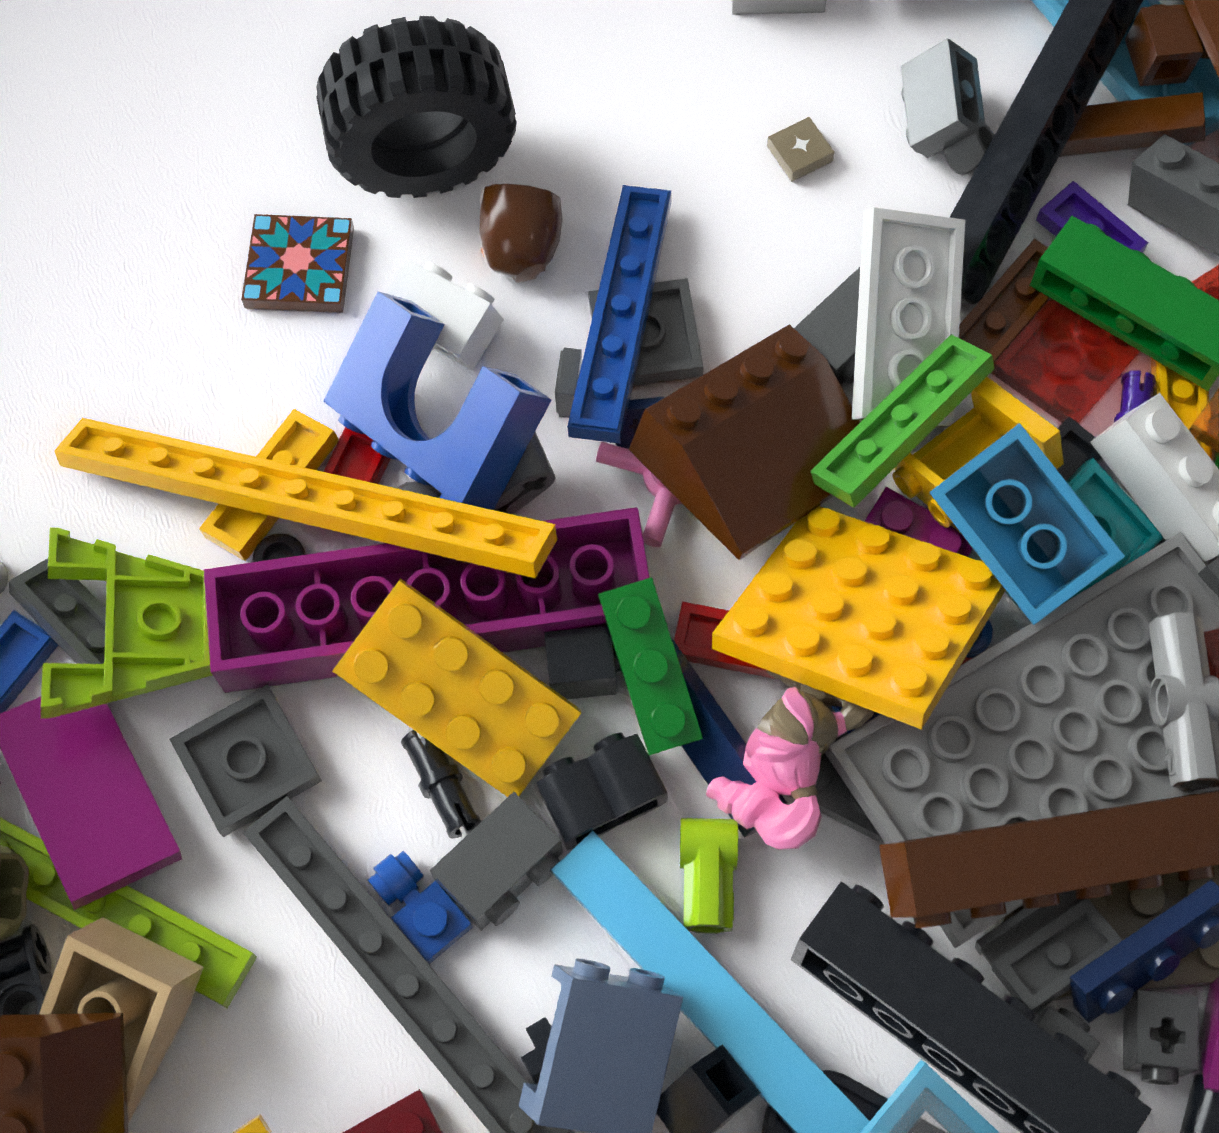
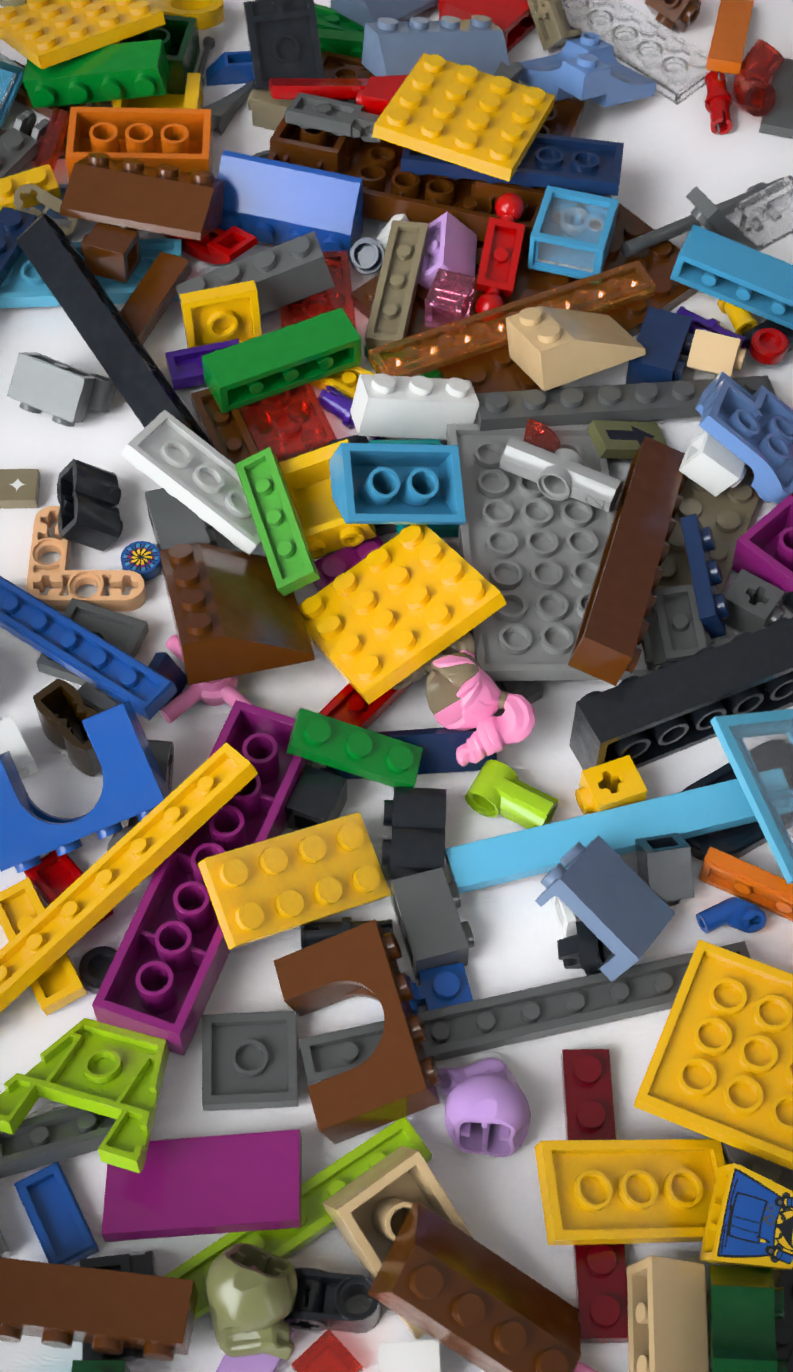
camera: 65 degrees left, 10 degrees down
none -> light nougat beam [27,505,147,612]
none -> dark brown brick [33,679,102,777]
none -> black brick [57,459,123,551]
none -> tile [121,541,162,581]
none -> yellow plate [179,280,262,348]
none -> reddish brown arch [273,919,442,1144]
none -> lavender piece [438,1058,531,1157]
none -> yellow brick [575,755,648,814]

